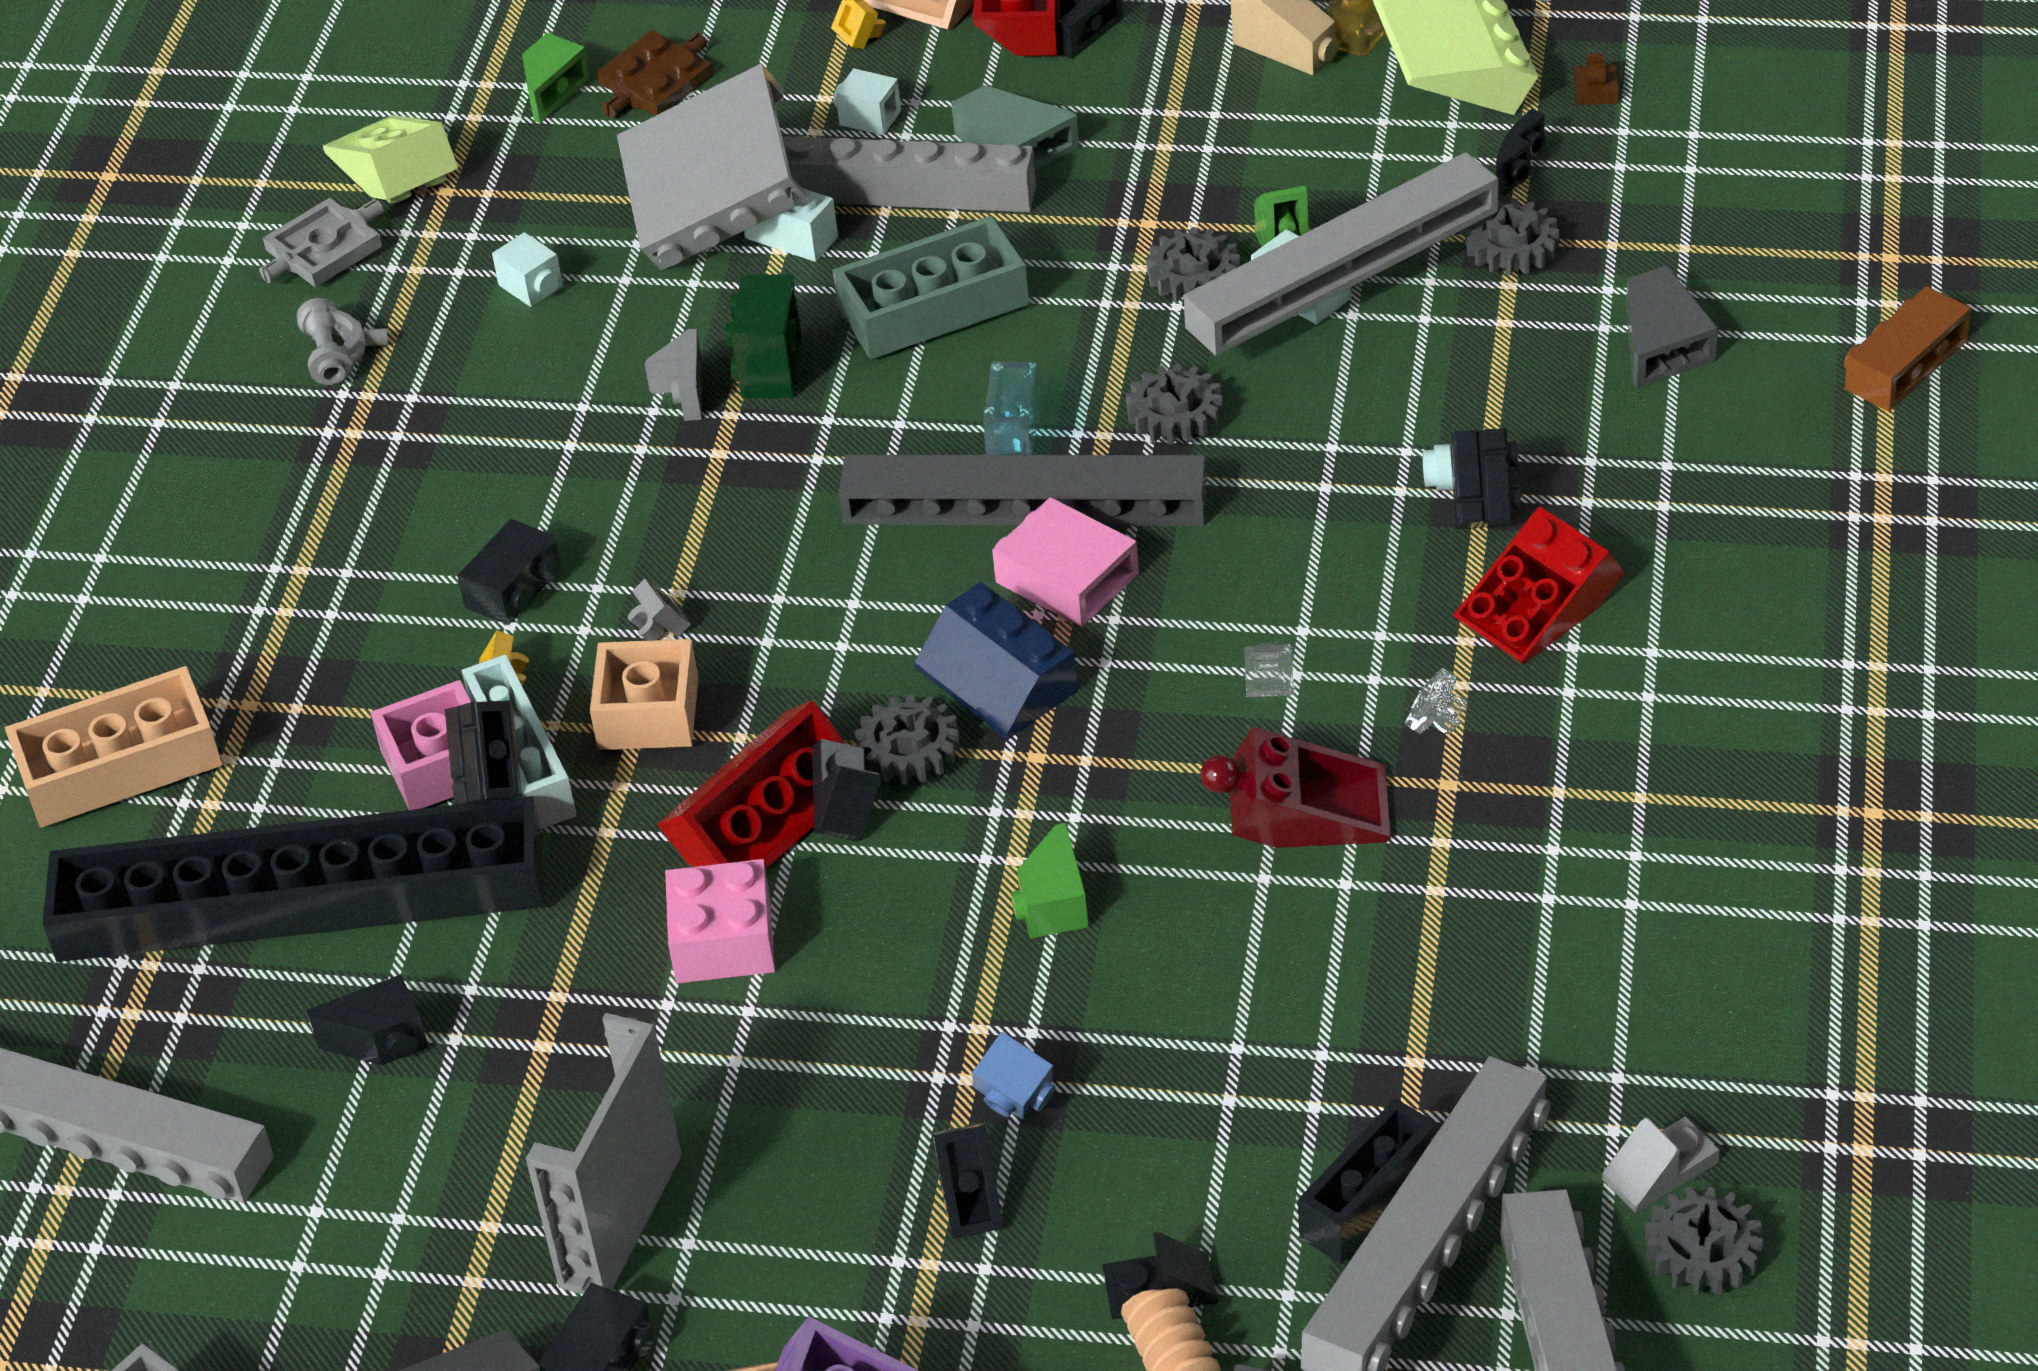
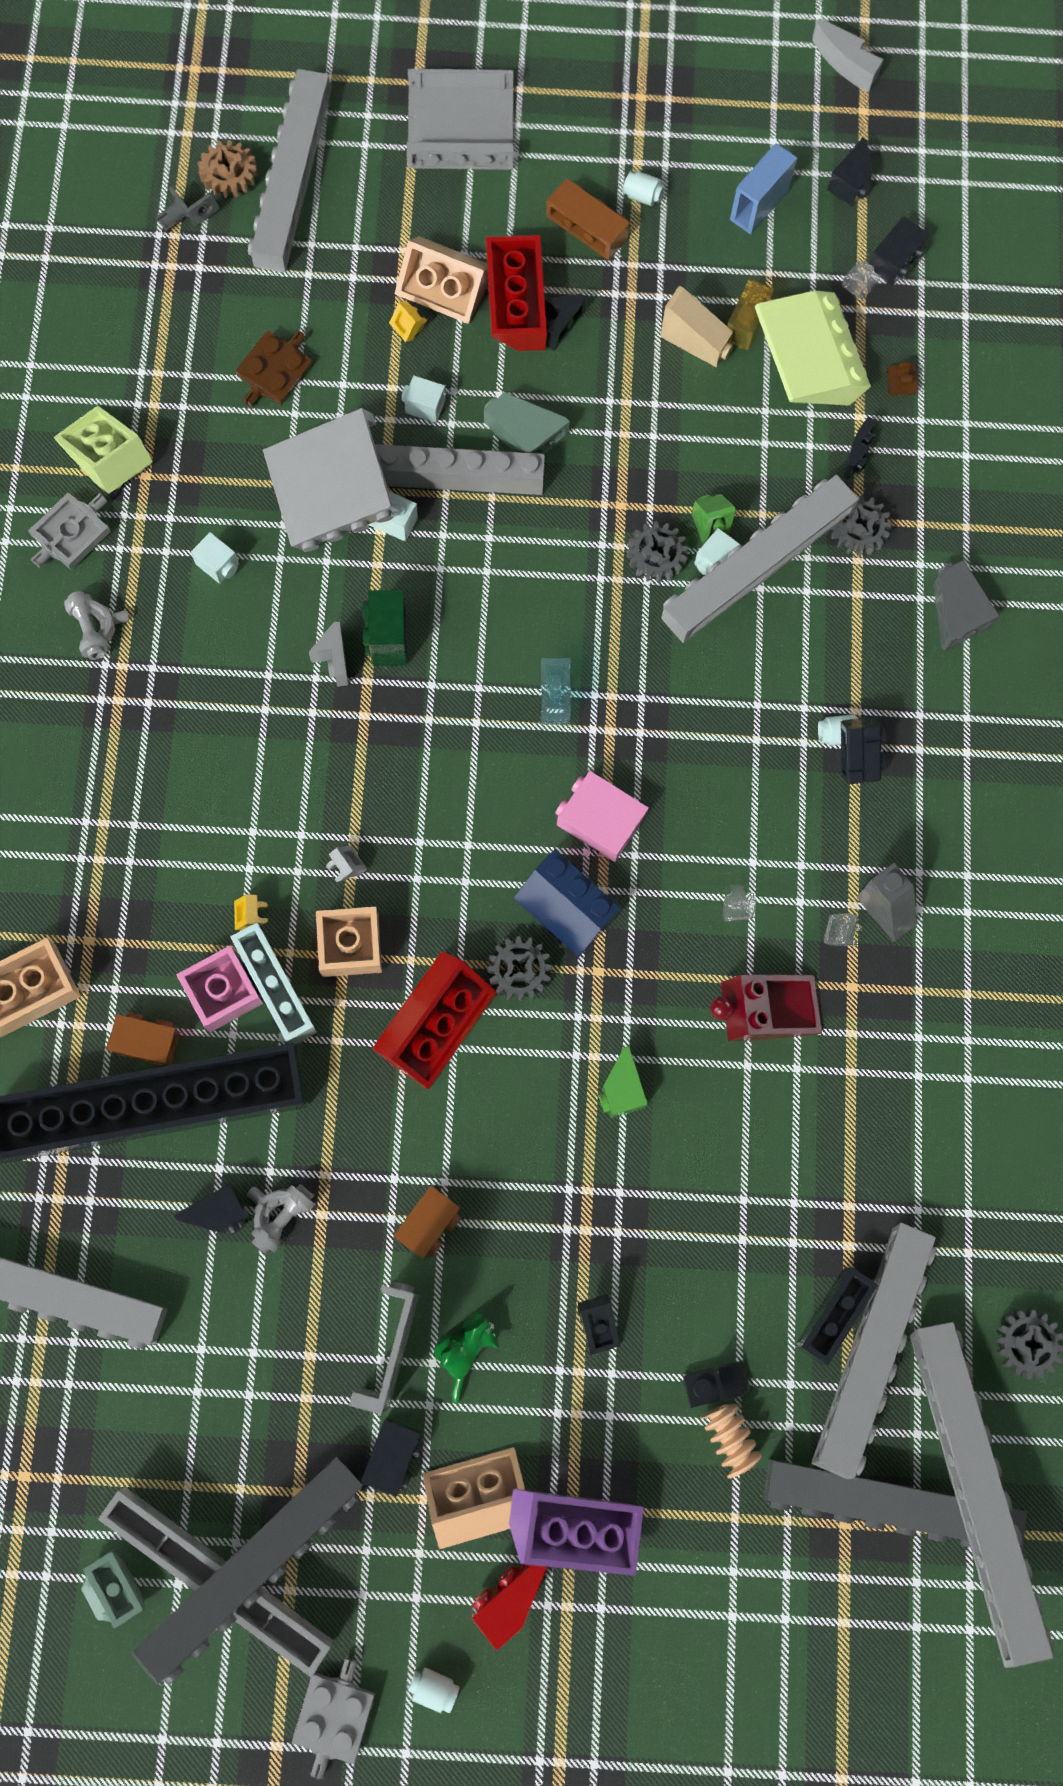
camera: 15 degrees left, 30 degrees up
black brick [444,700,522,805] -> none
black brick [457,519,562,626] -> none
bright green slope [522,32,591,123] -> none
bright pink brick [665,859,775,984] -> none
black slope [812,739,881,842] -> none
sand green brick [833,216,1029,359] -> none
dark grey brick [839,455,1207,526] -> none
medium blue brick [972,1032,1056,1121] -> none
dark grey gear [1126,363,1223,445] -> none
red slope [1453,506,1625,665] -> none
light grey slope [1602,1116,1719,1213] -> none
none -> dark orange brick [106,1012,181,1066]
none -> light grey piece [247,1184,315,1254]
none -> dark orange brick [393,1186,462,1260]
none -> green animal [434,1311,499,1405]
none -> dark grey slope [856,863,917,942]

